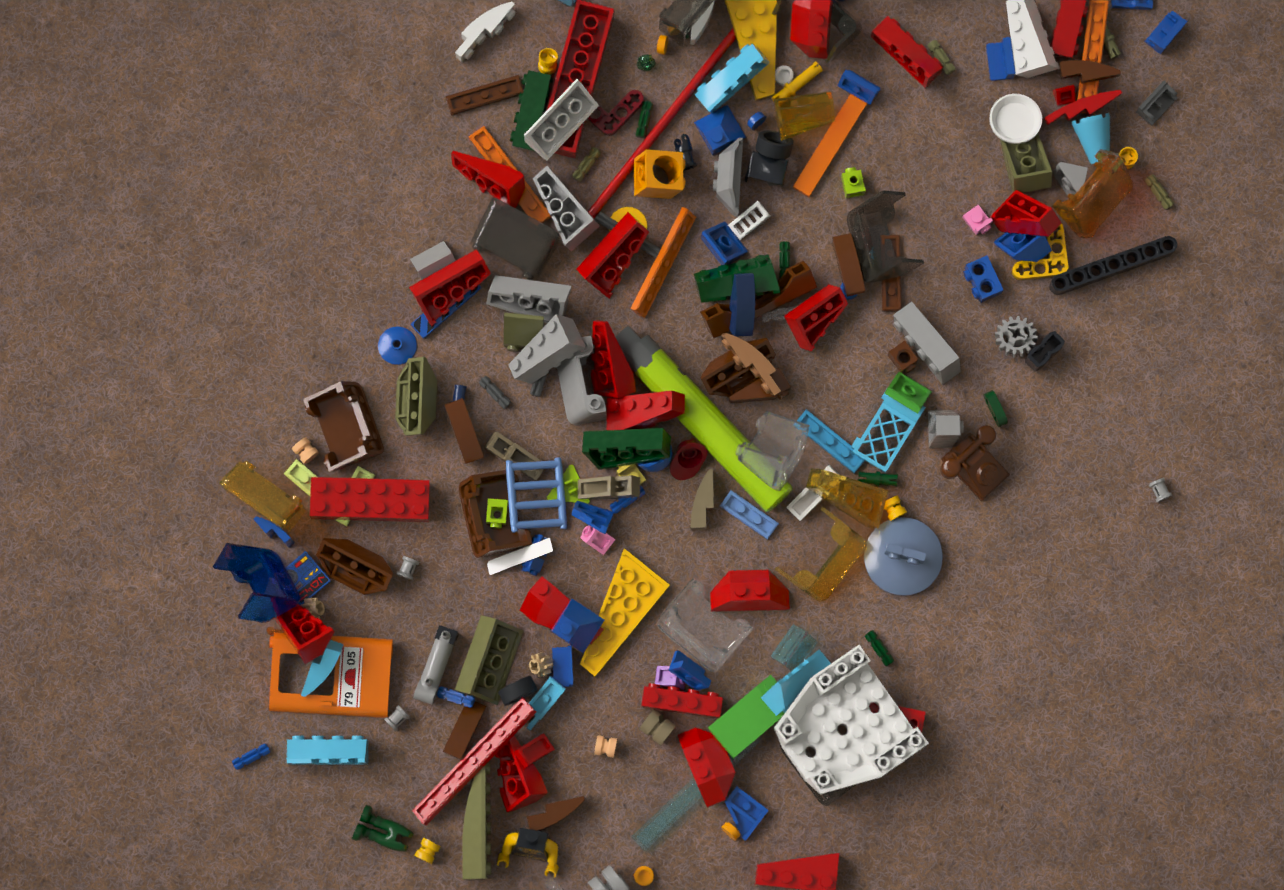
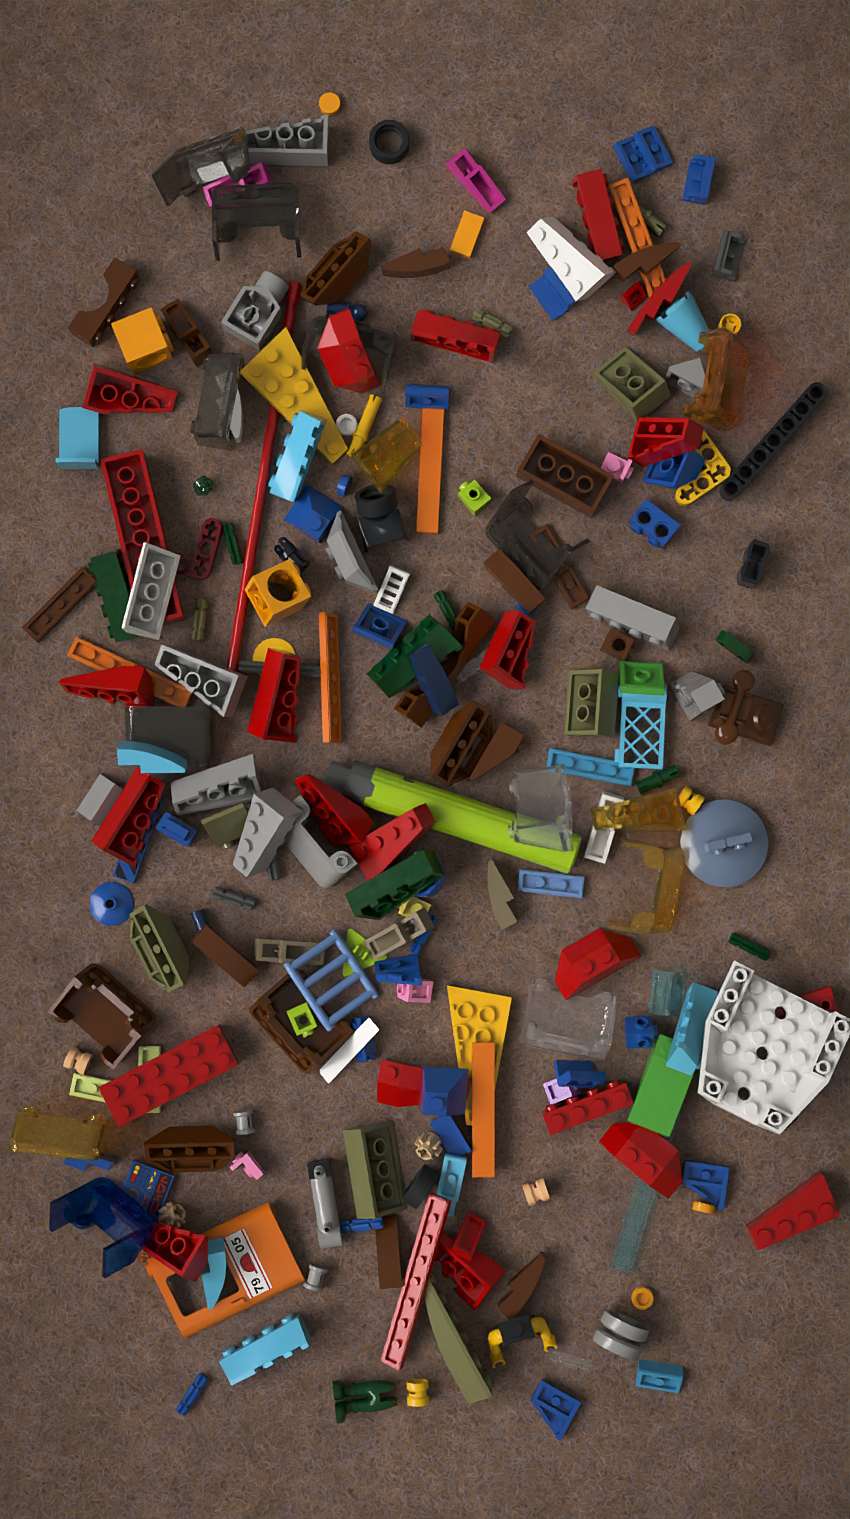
camera: 25 degrees left, 5 degrees up
white slope [455,2,516,62] -> none
yellow wheel [538,48,558,75] -> none
dark tan wheel [639,709,676,746] -> none
light orange tile [657,35,668,55] -> none
dark red piece [670,437,708,480] -> none
medium nougat slope [721,333,781,396] -> none
white piece [989,94,1042,144] -> none
light grey gear [995,316,1038,358] -> none
olive axle [1145,174,1174,210] -> none
none -> medium azure slope [117,741,188,773]
none -> blue piece [156,812,199,847]
none -> bright pink bracket [230,1151,265,1180]
none -> orange tile [472,1042,495,1177]
none -> reddish brown brick [516,434,614,518]
none -> olive slope [564,669,619,738]
none -> blue brick [624,1016,657,1049]

